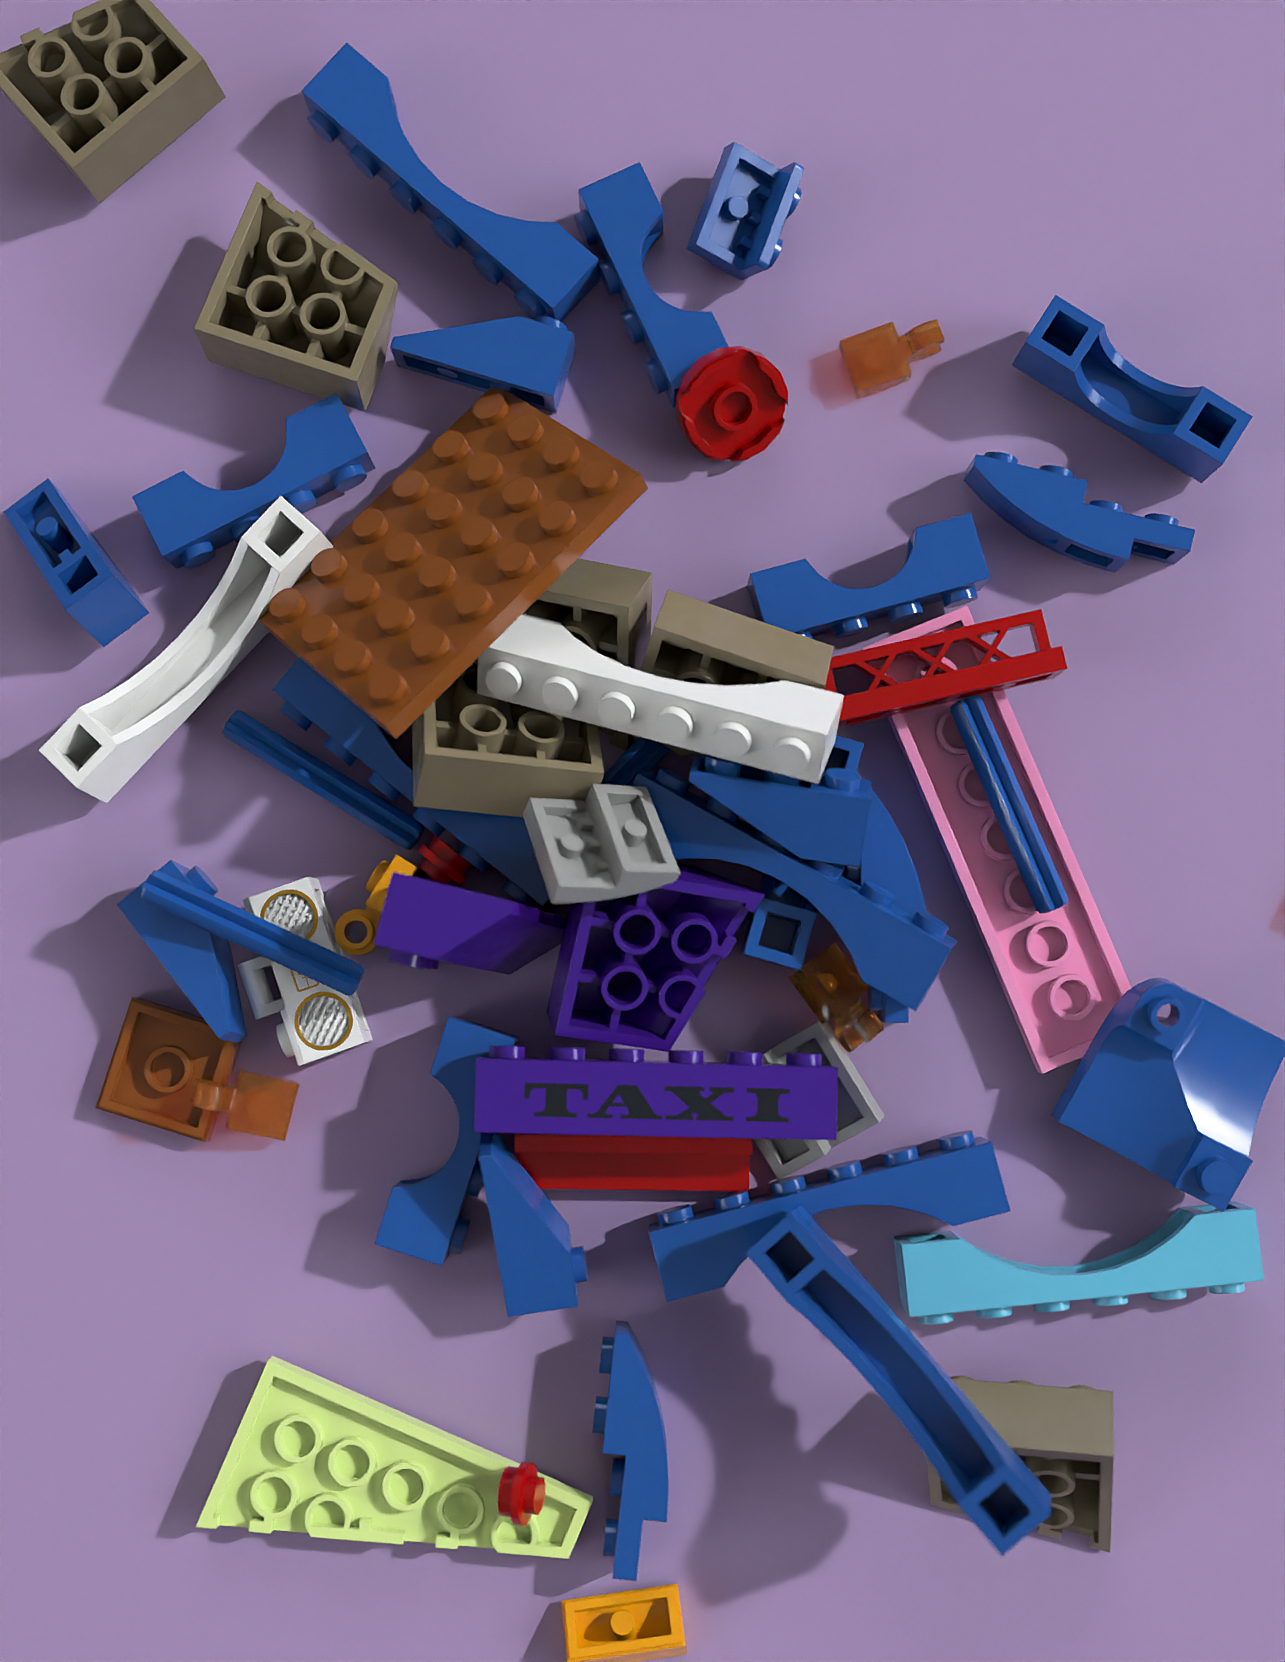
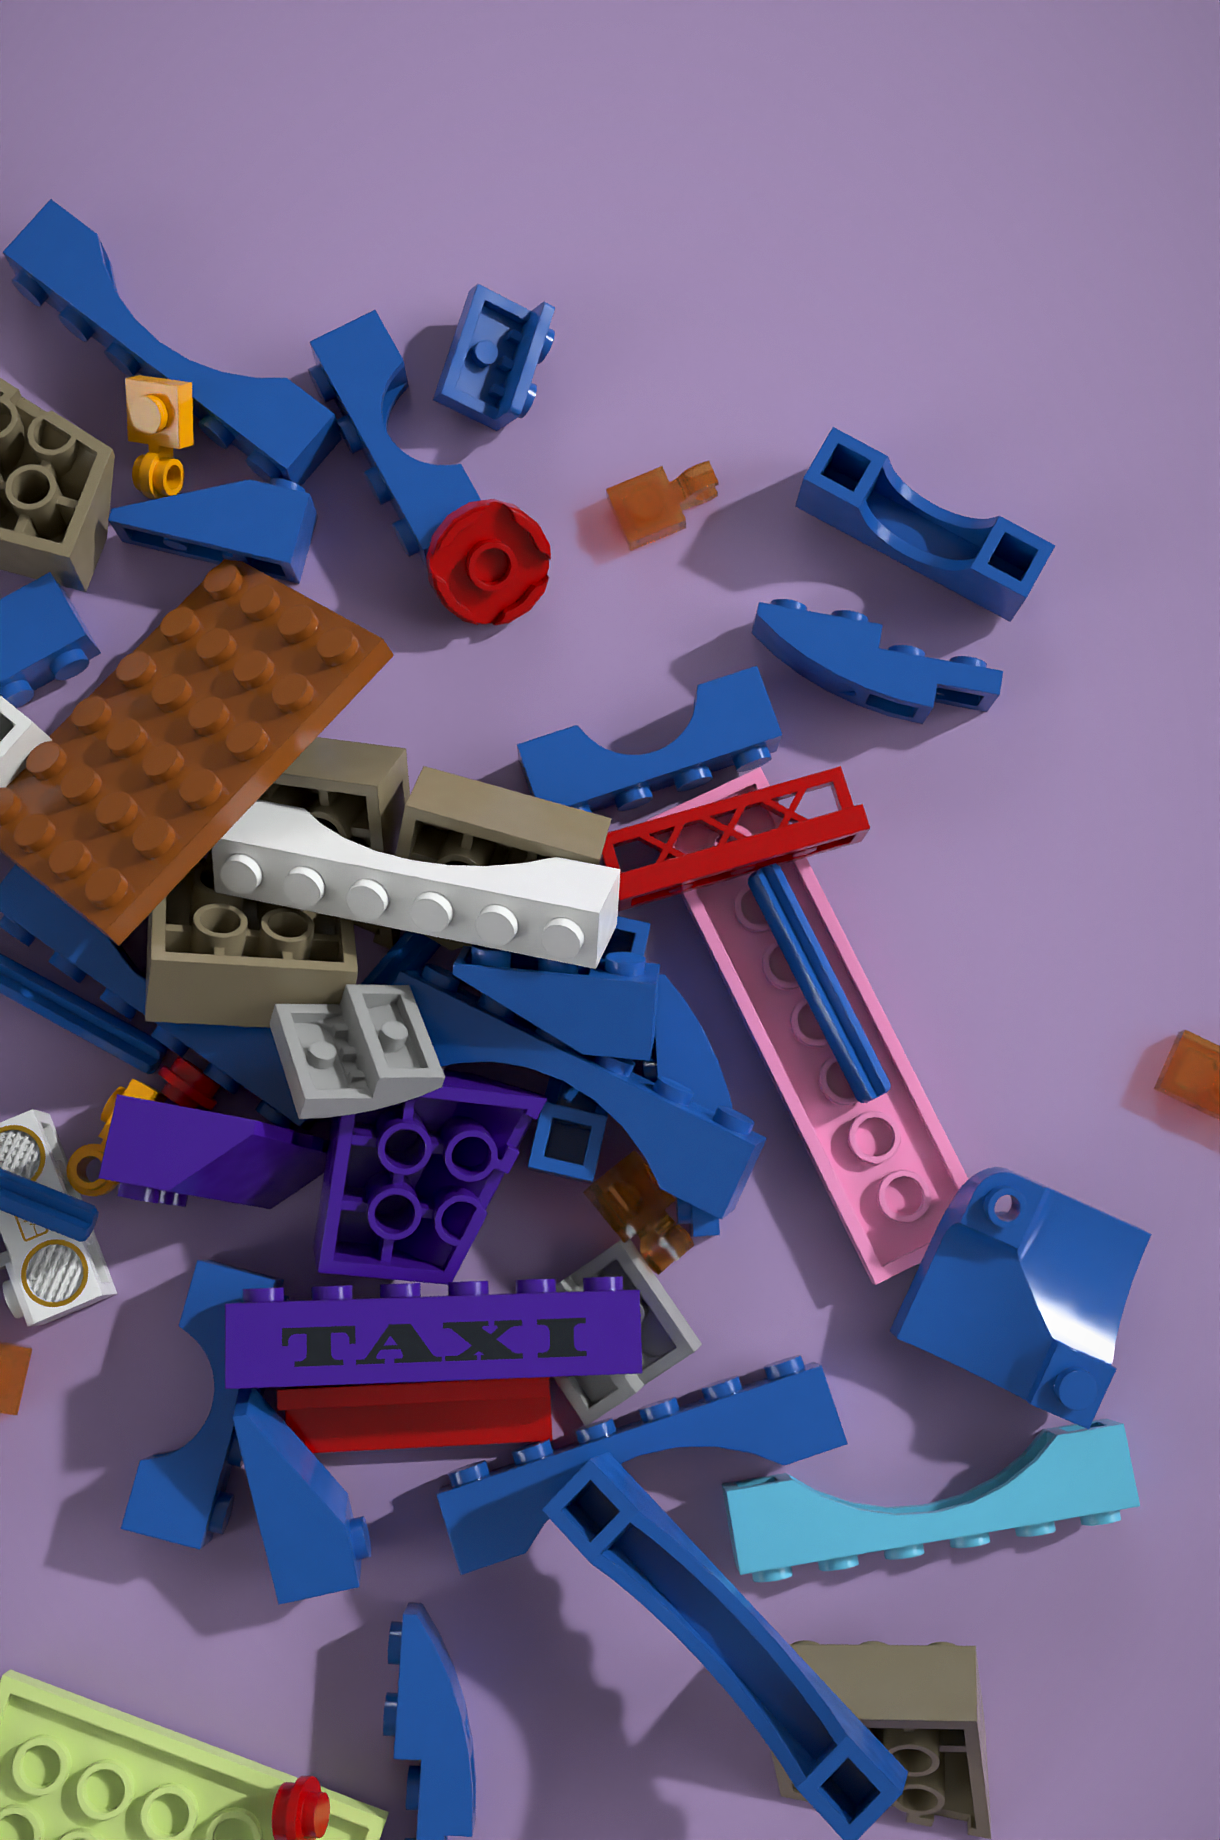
camera: 10 degrees left, 5 degrees down
none -> light orange plate [125,375,194,499]

